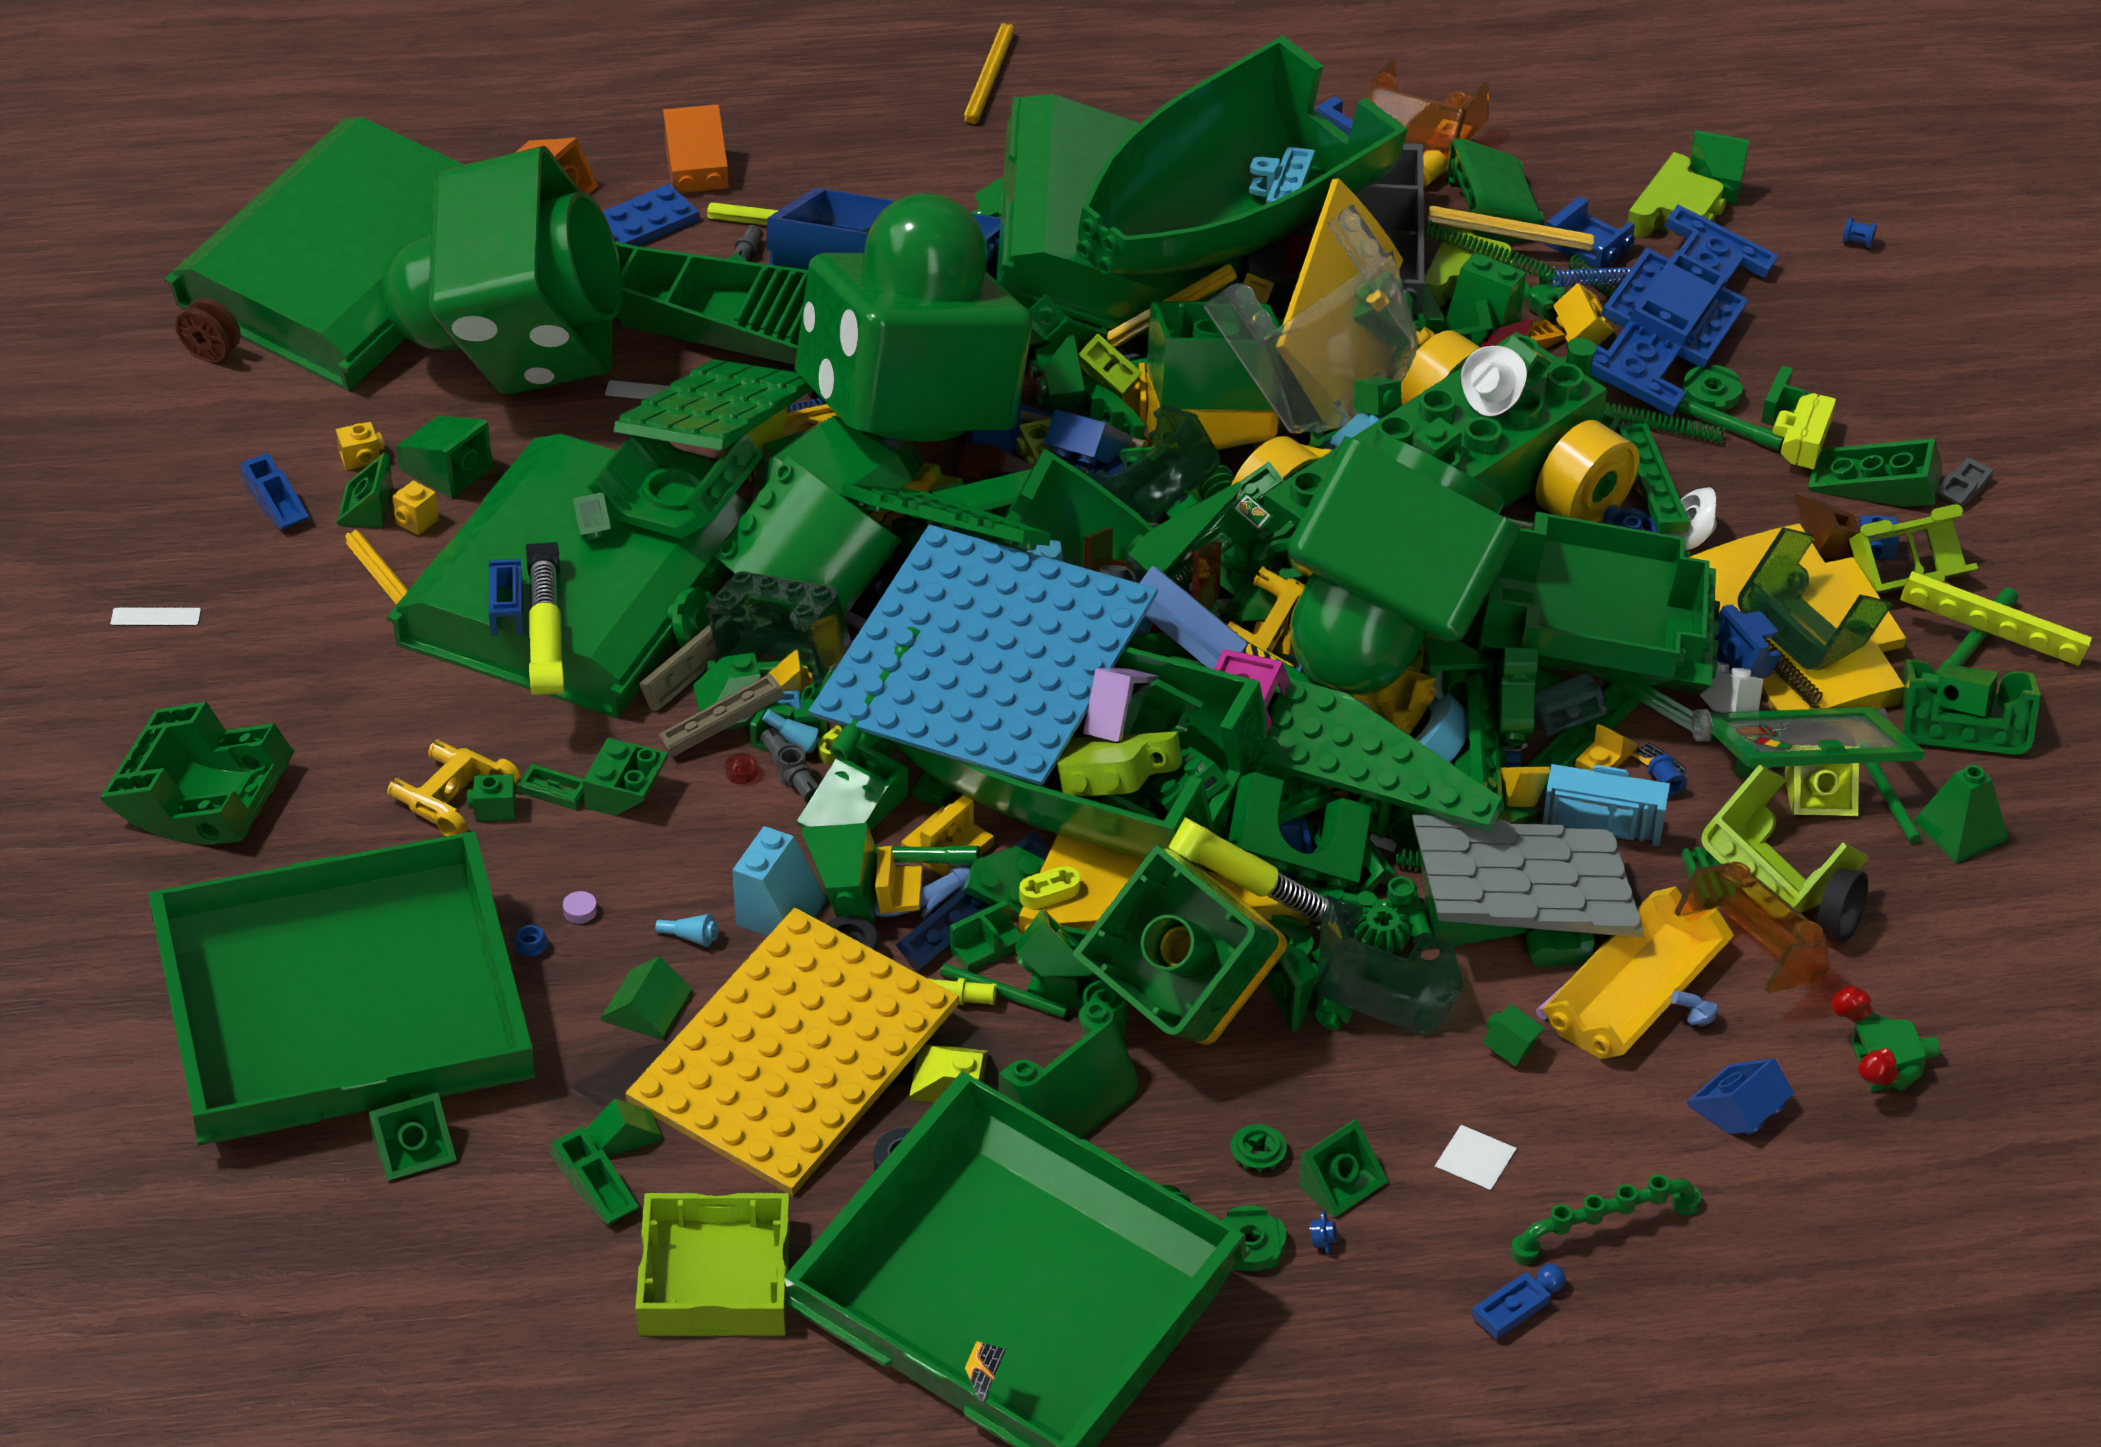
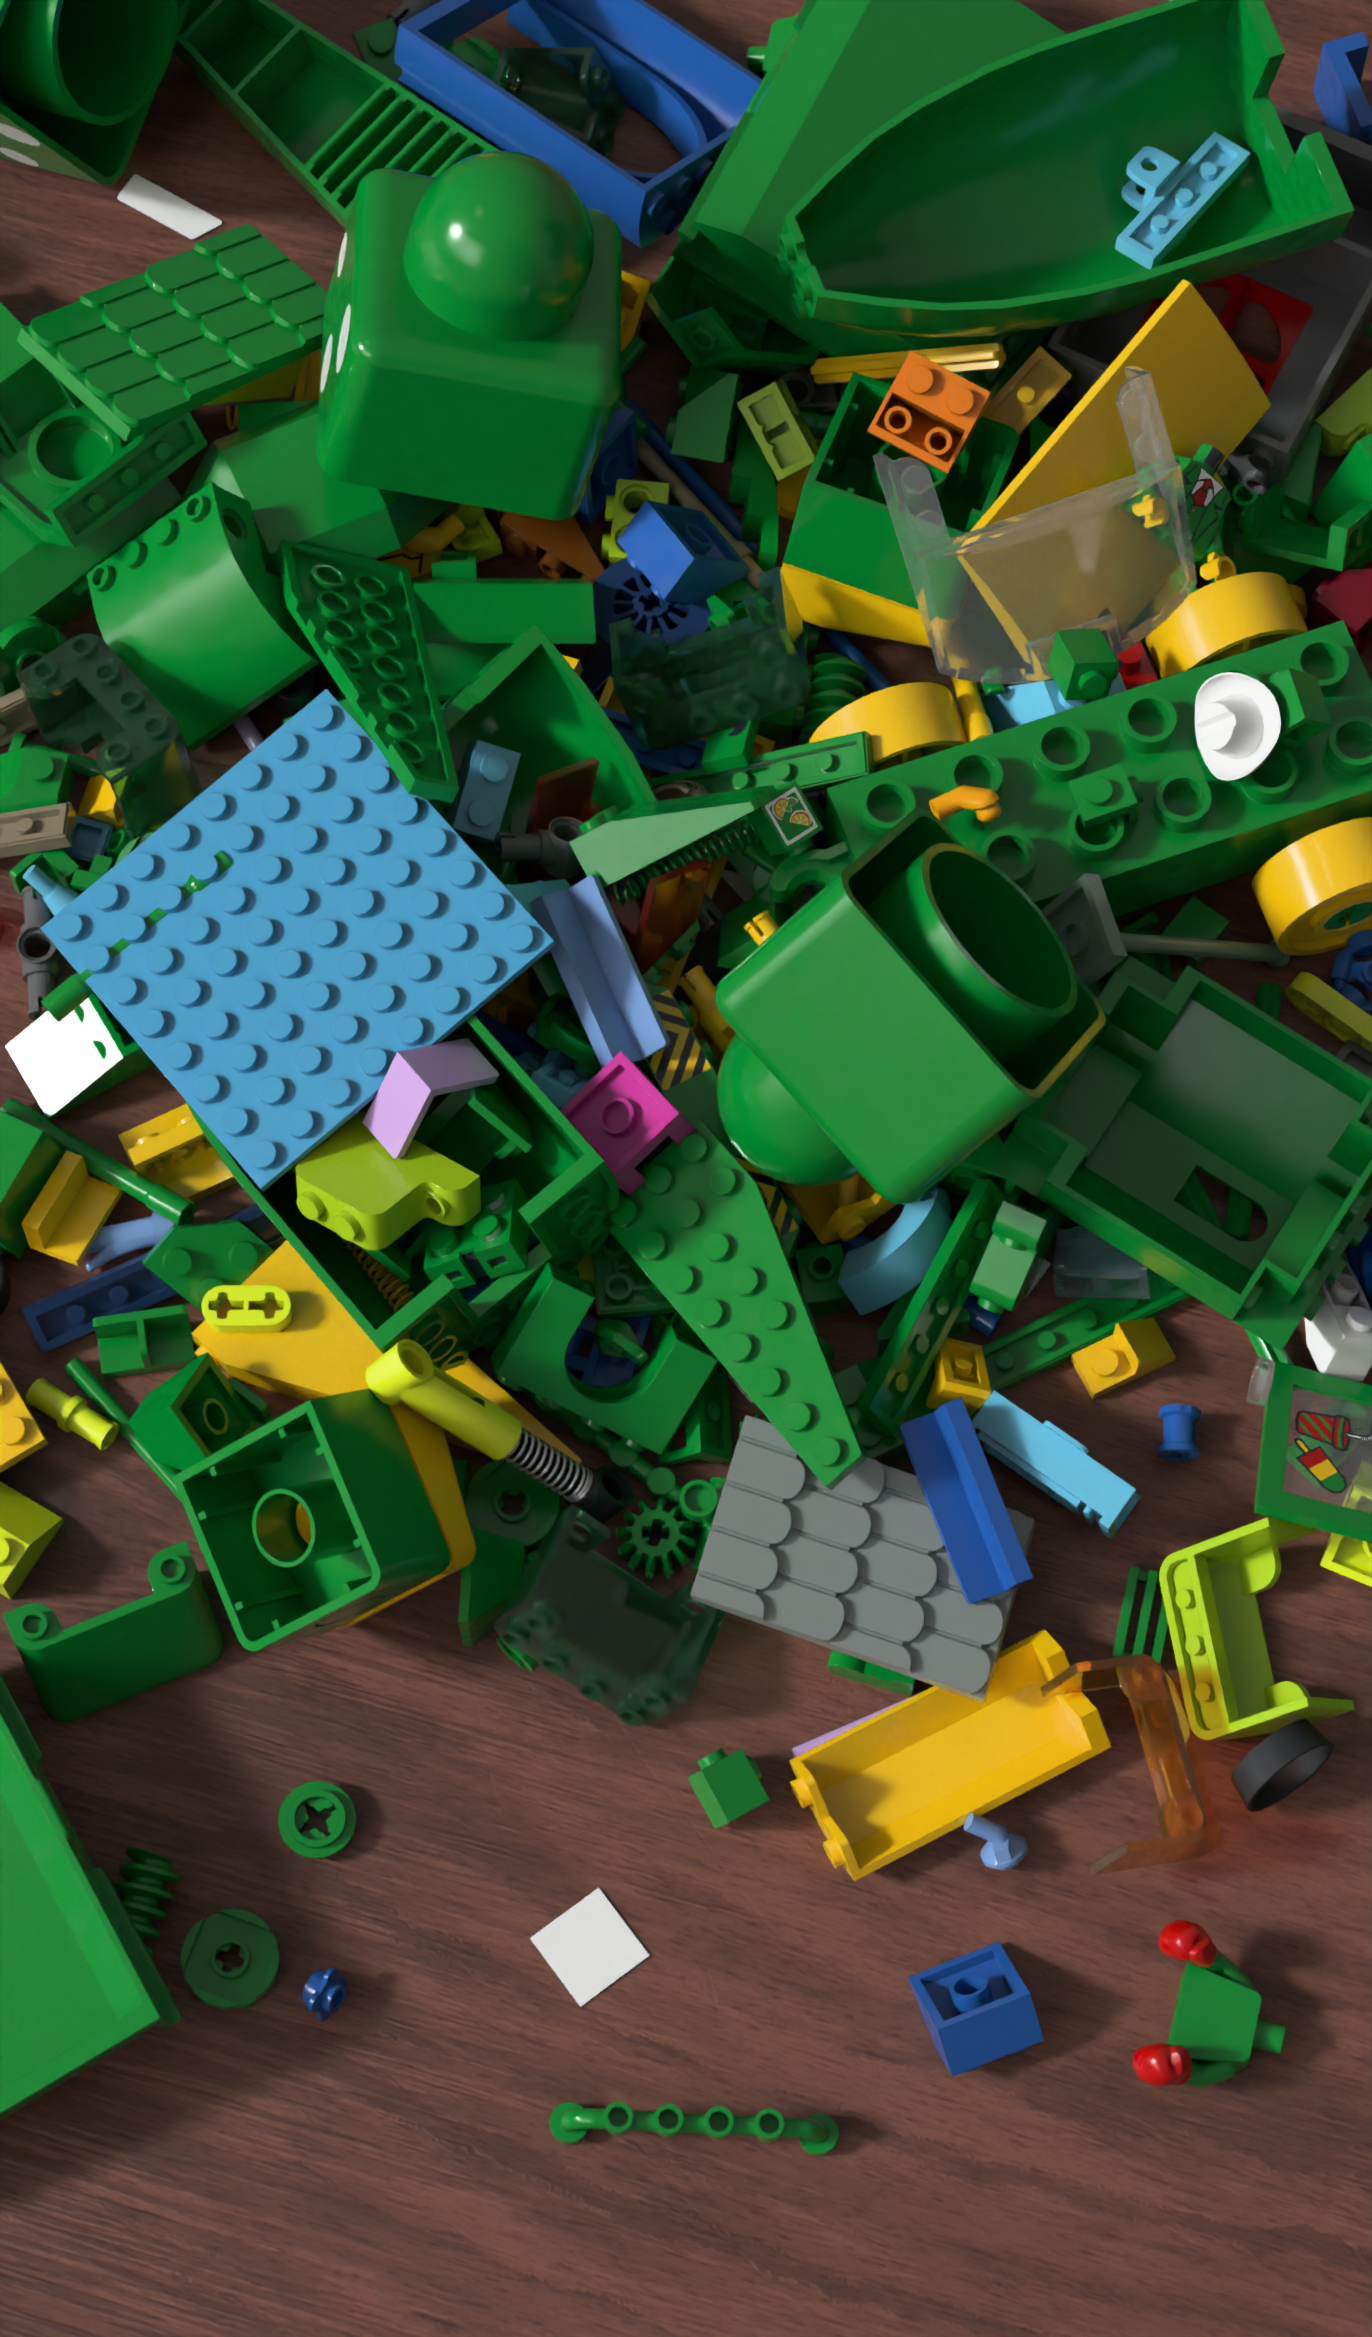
camera: 25 degrees right, 25 degrees up
green slope [1298,1119,1388,1217] -> none
blue plate [1472,1264,1566,1340] -> none
black sticker [1631,742,1686,773] -> none
none -> green piece [593,1319,649,1366]
none -> orange slope [867,350,991,474]
none -> blue panel [898,1397,1033,1604]

